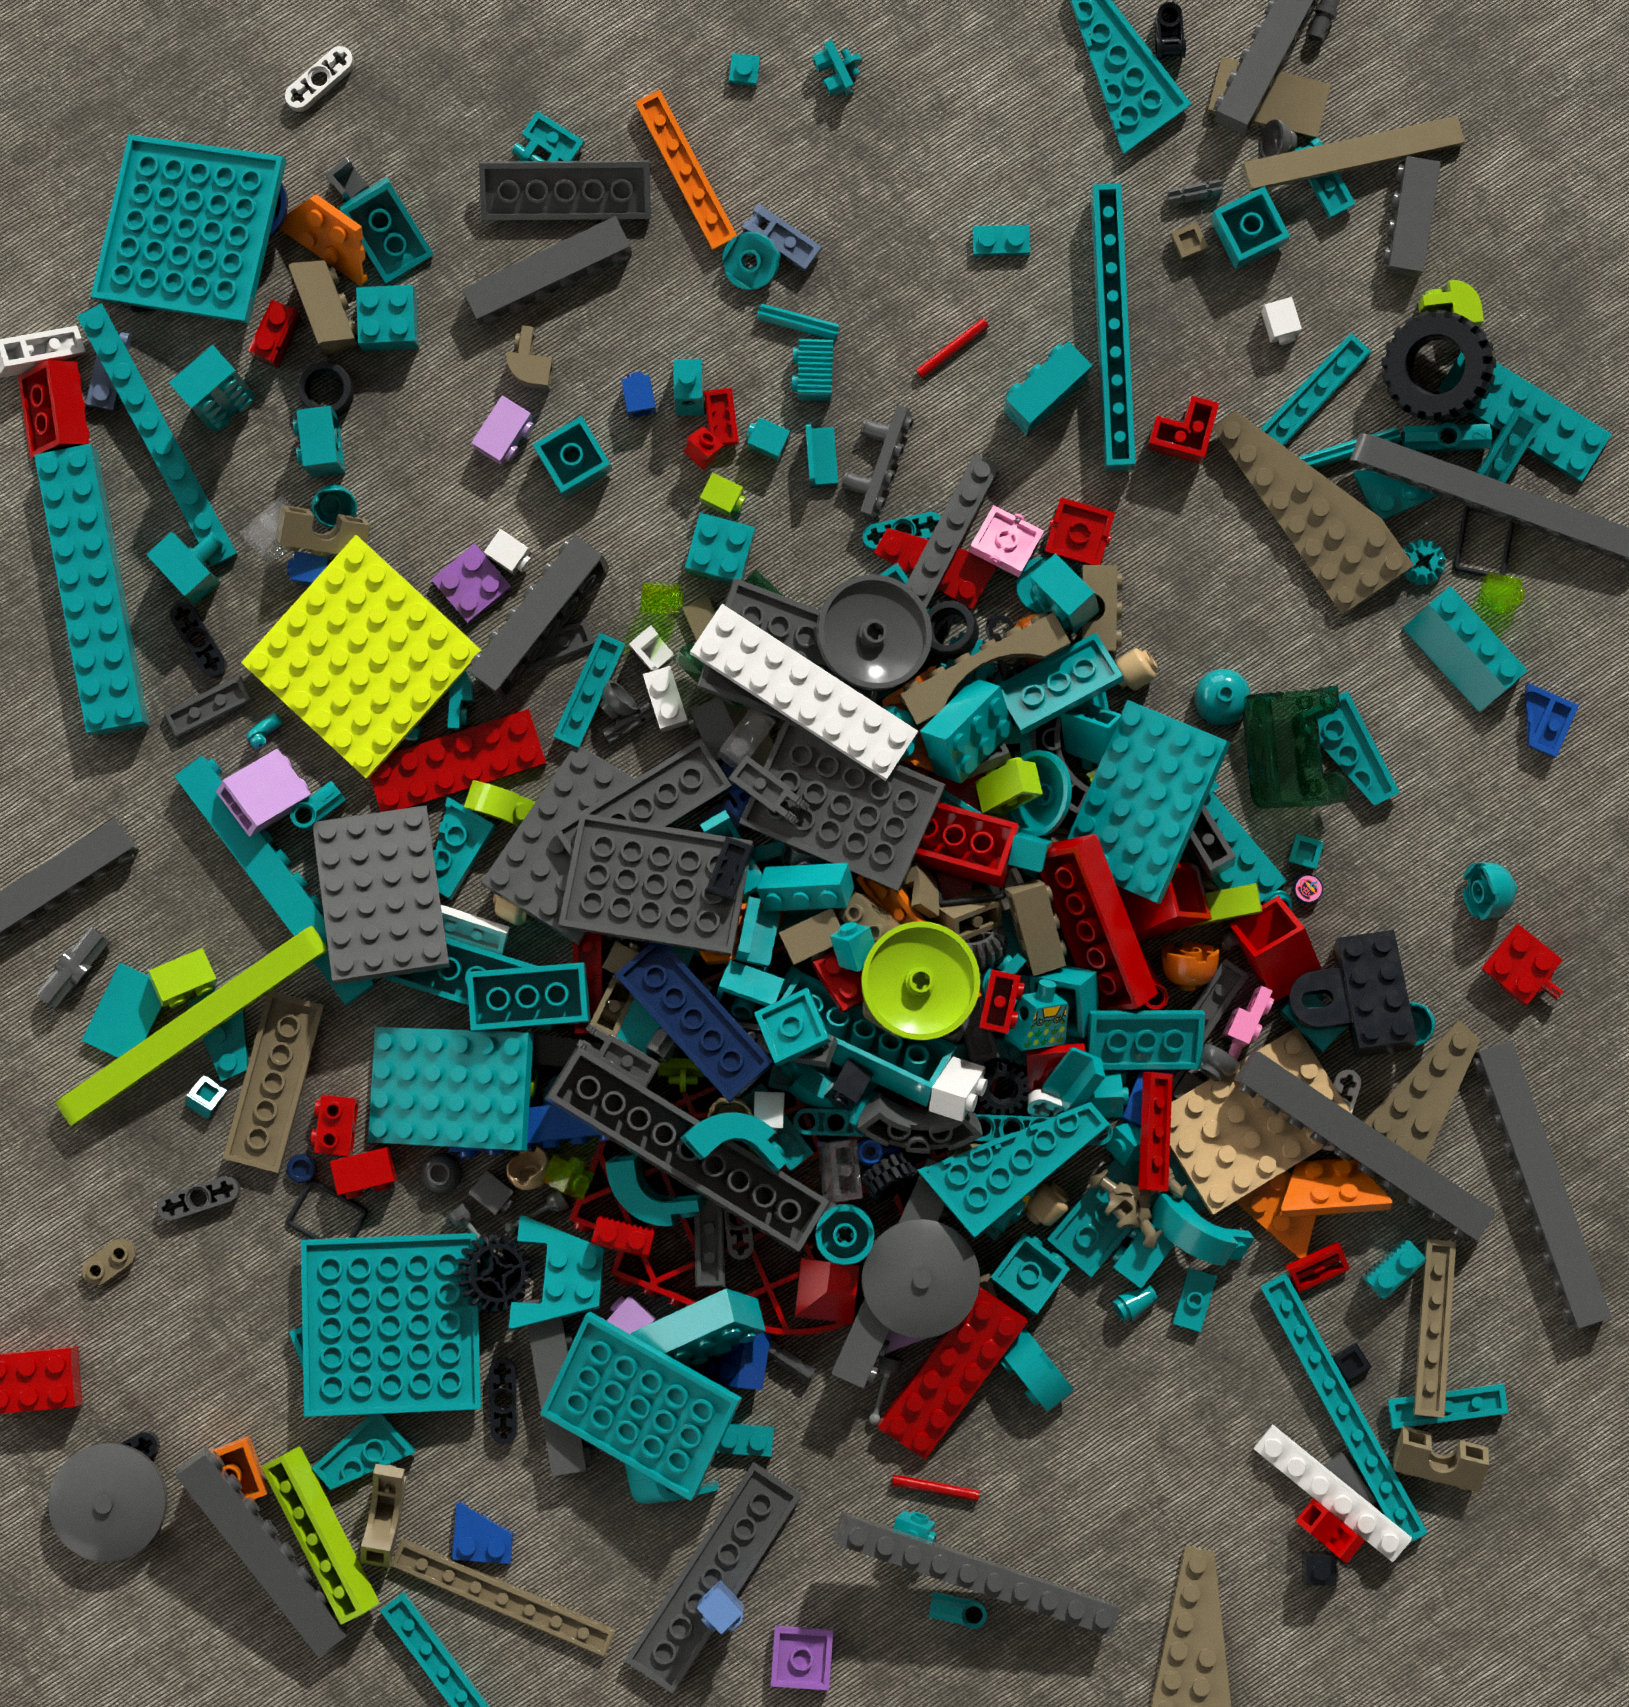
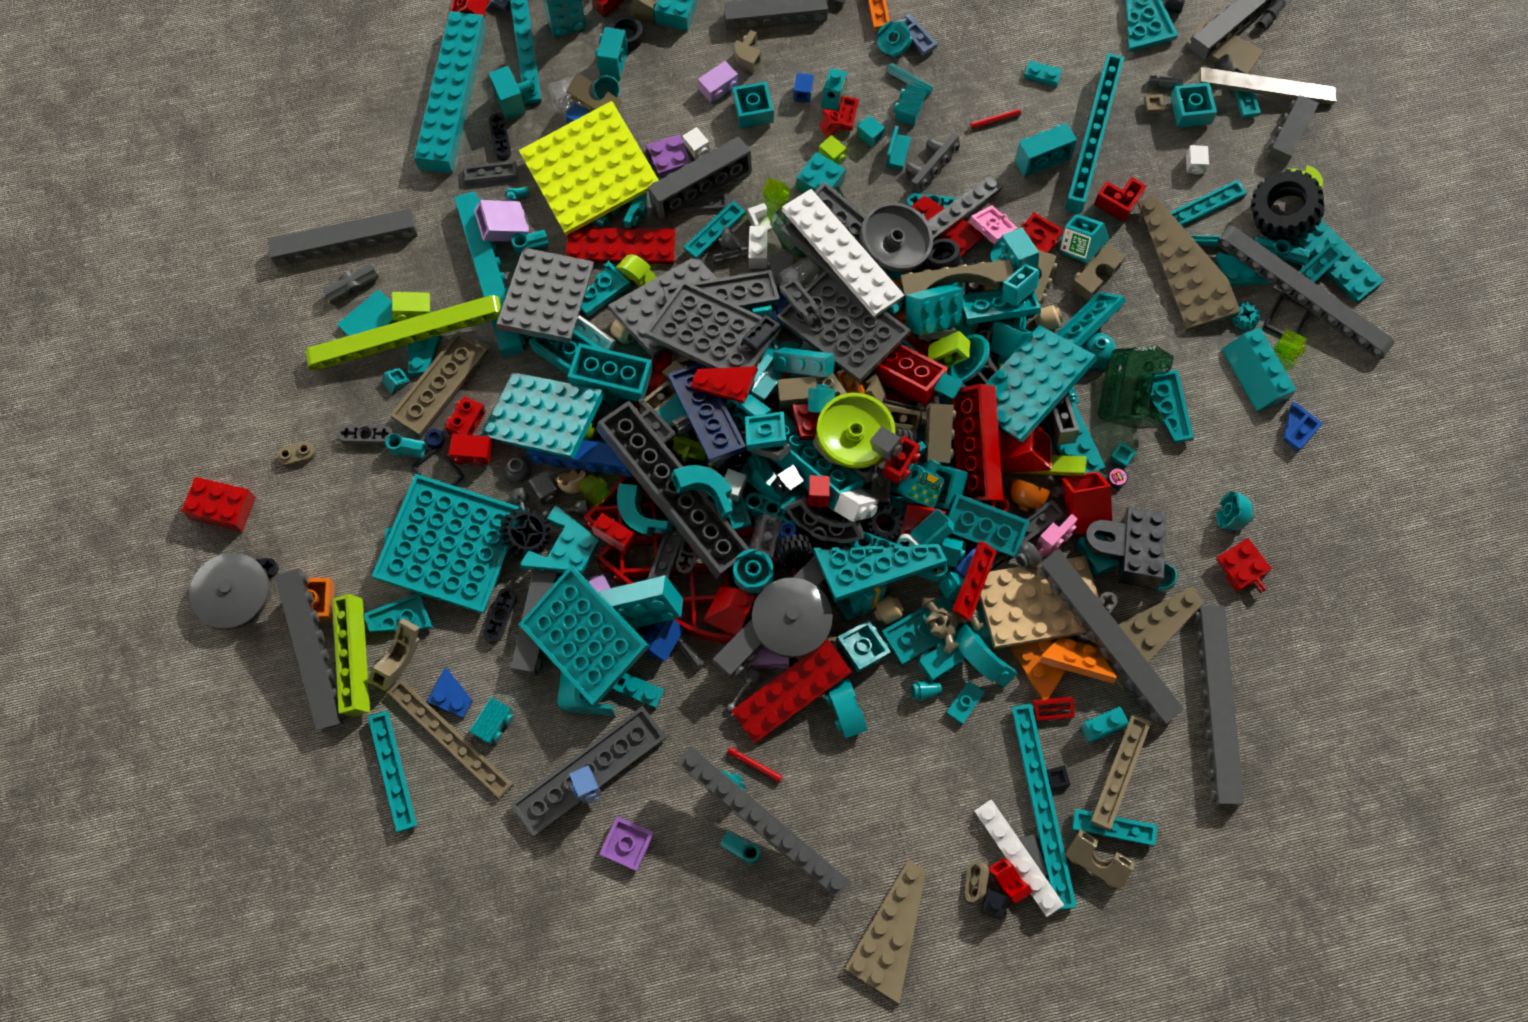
camera: 15 degrees right, 15 degrees down
none -> teal piece [385,433,426,459]
none -> teal brick [469,697,514,746]
none -> red wing [690,366,758,404]
none -> panel [808,475,830,507]
none -> dark grey brick [870,426,903,461]
none -> dark tan plate [965,860,989,904]
none -> teal brick [1002,264,1040,306]
none -> teal plate [1055,292,1126,347]
none -> teal slope [1059,214,1110,263]
none -> dark tan arch [1072,244,1125,302]

